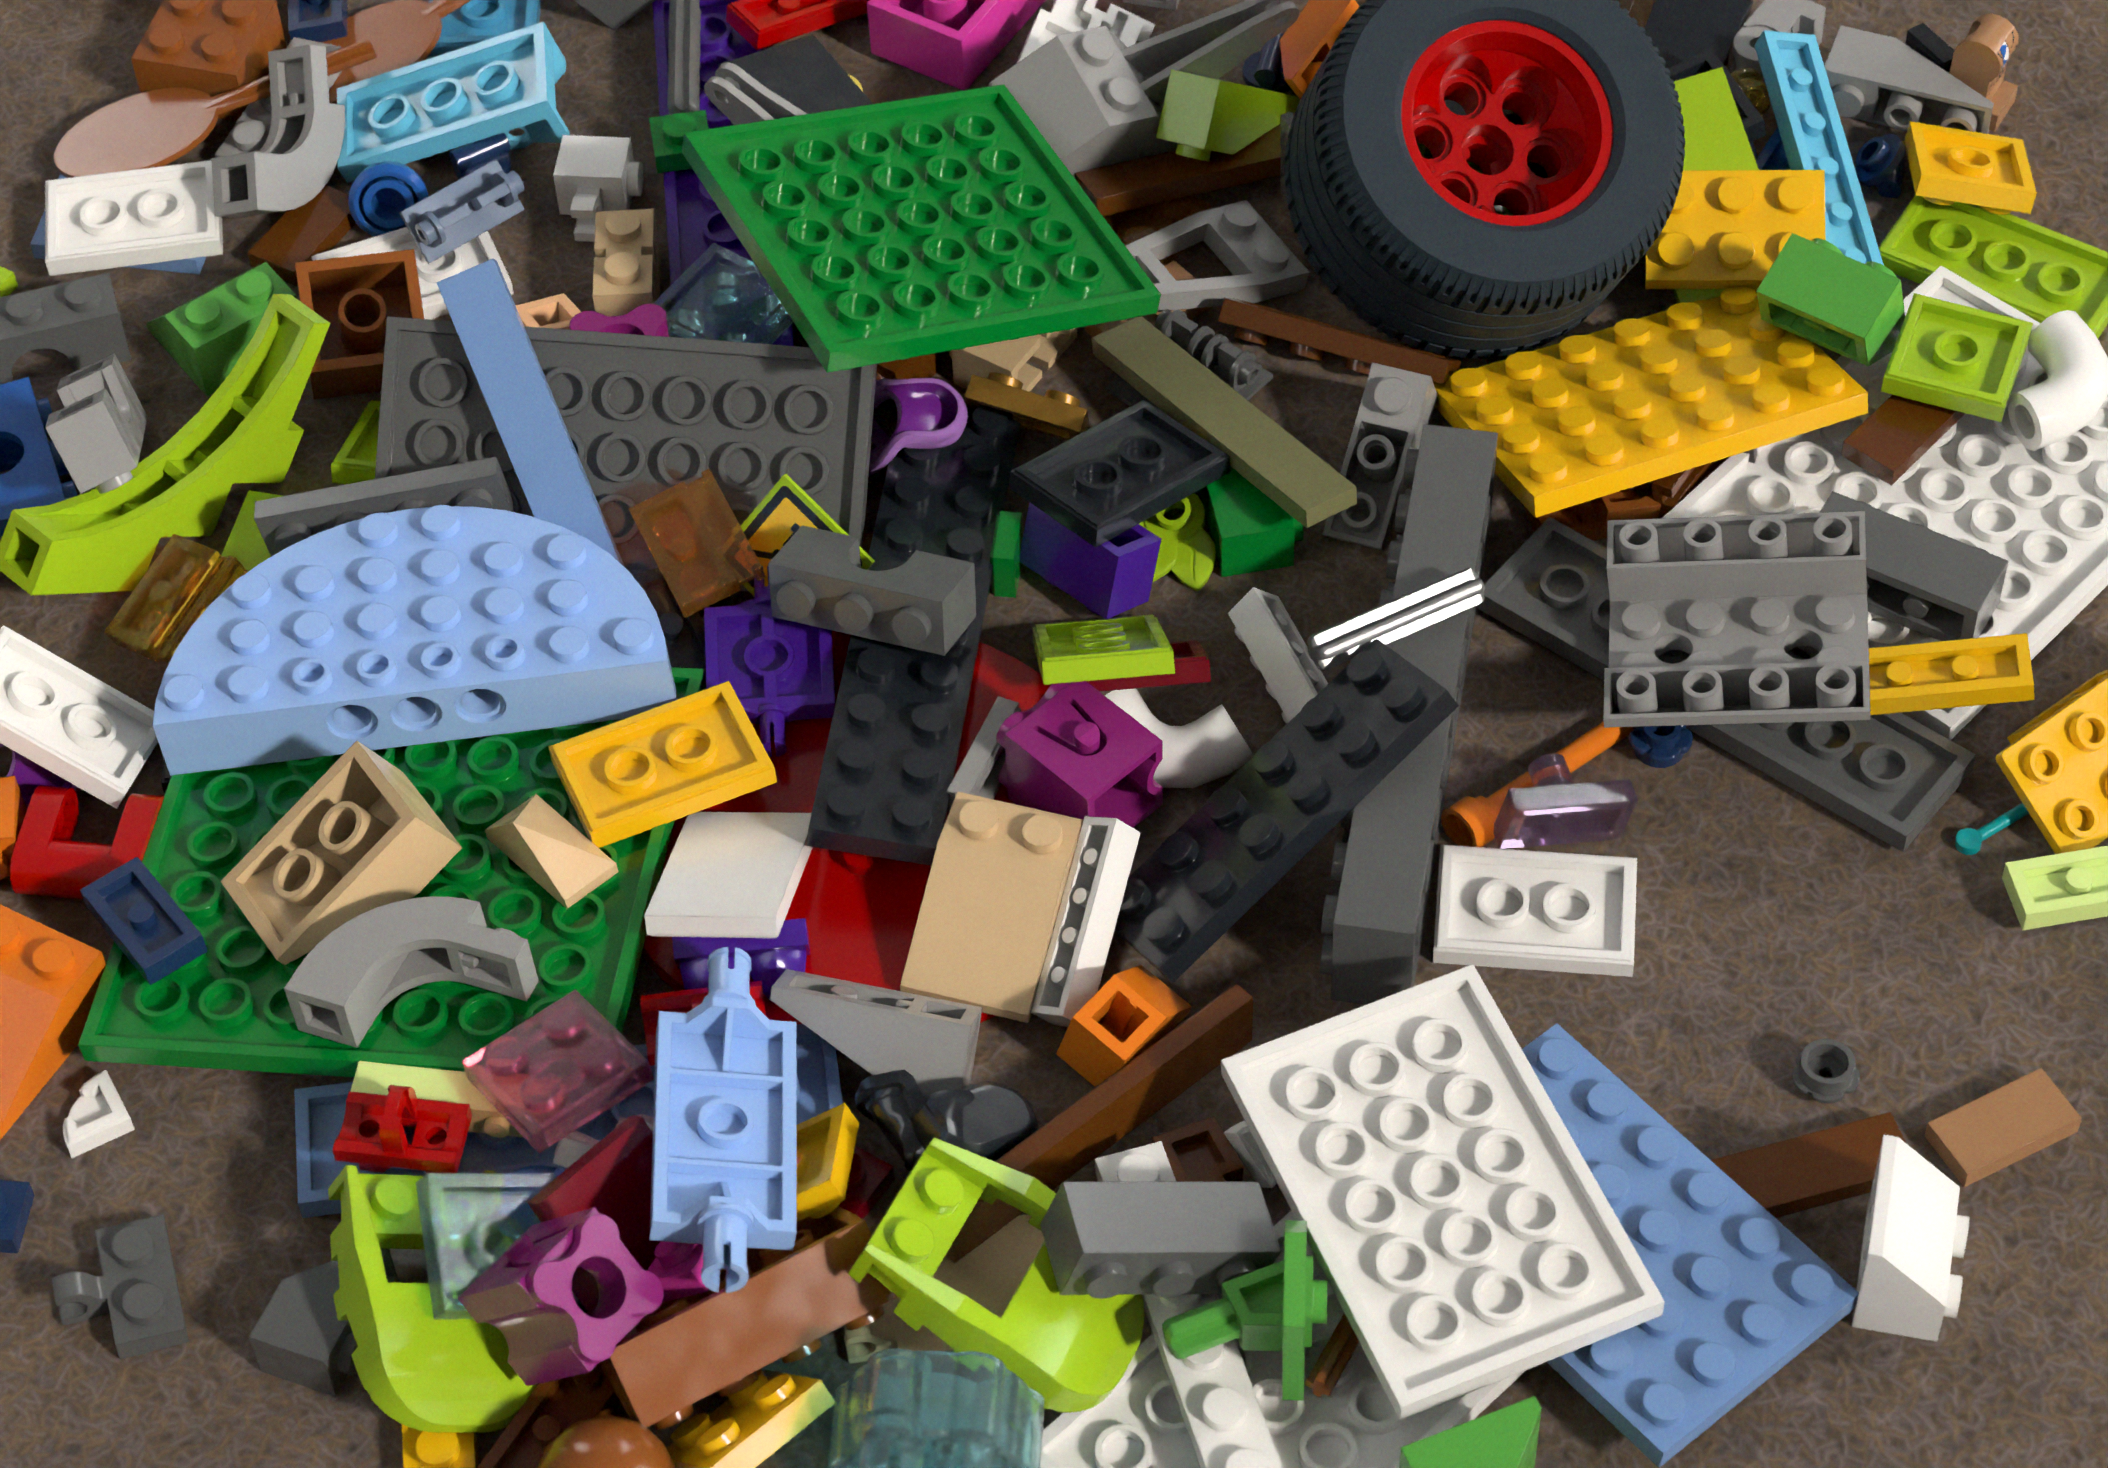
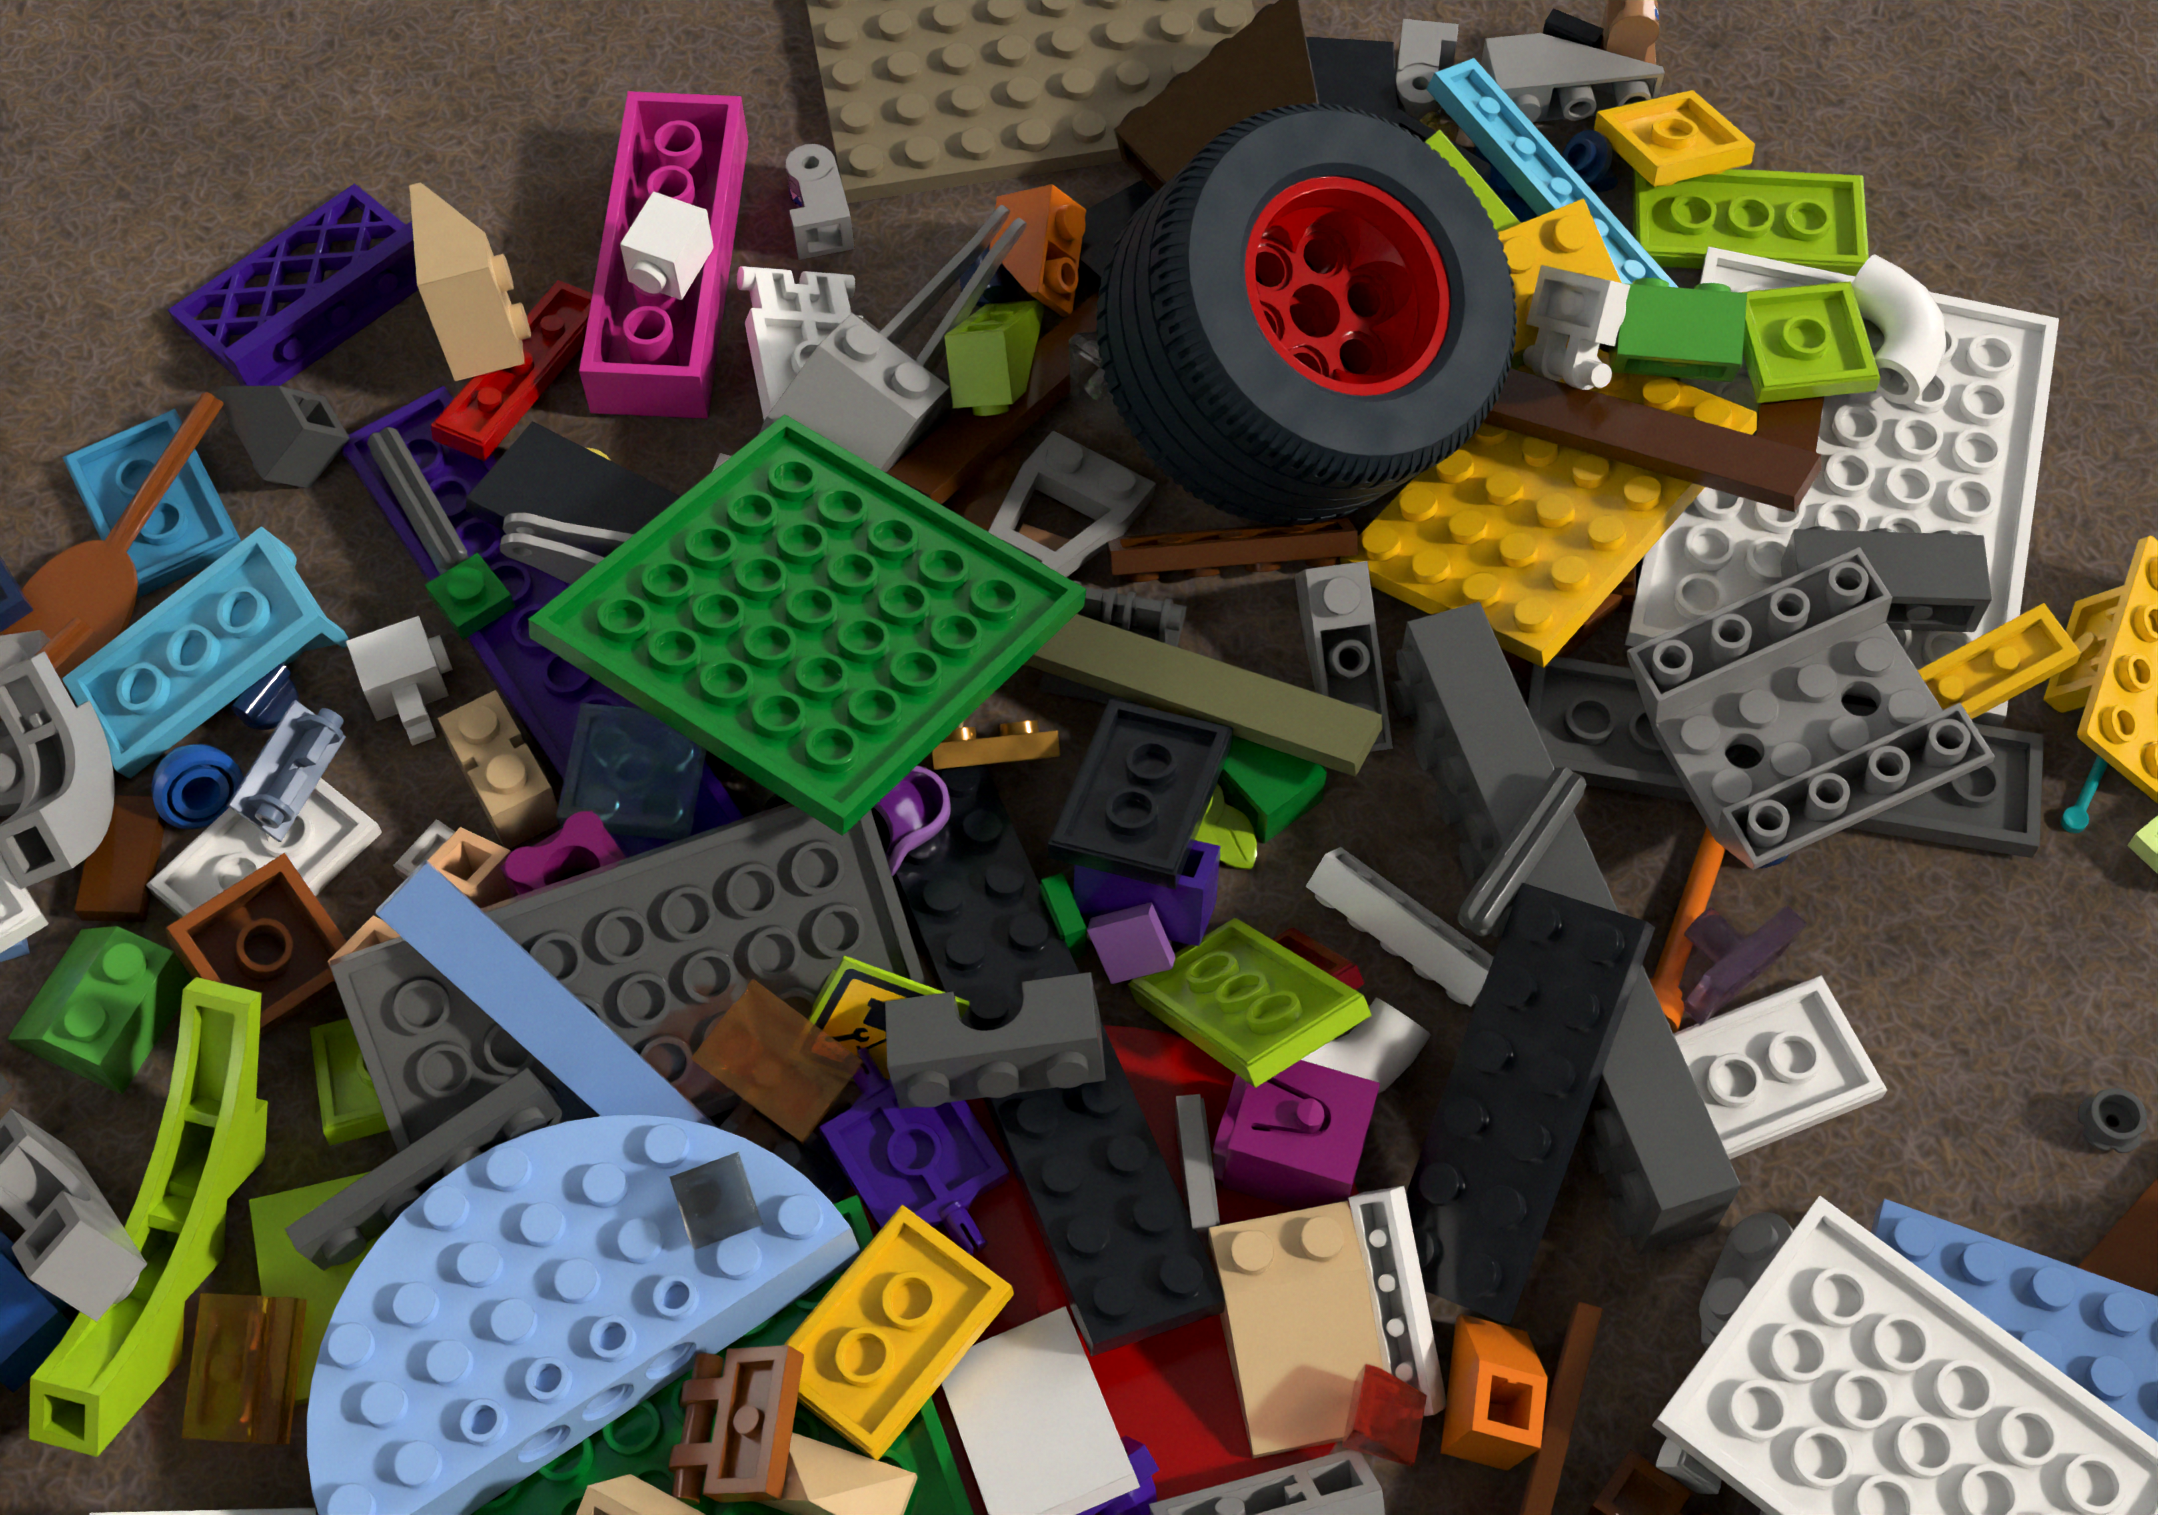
camera: 30 degrees left, 10 degrees up
none -> dark orange plate [668,1345,804,1506]
none -> clear smoke tile [670,1152,763,1250]
none -> medium lavender tile [1087,902,1175,984]
none -> clear red slope [1342,1364,1427,1467]
none -> reddish brown tile [1483,368,1821,513]
none -> white plate [1523,265,1630,390]

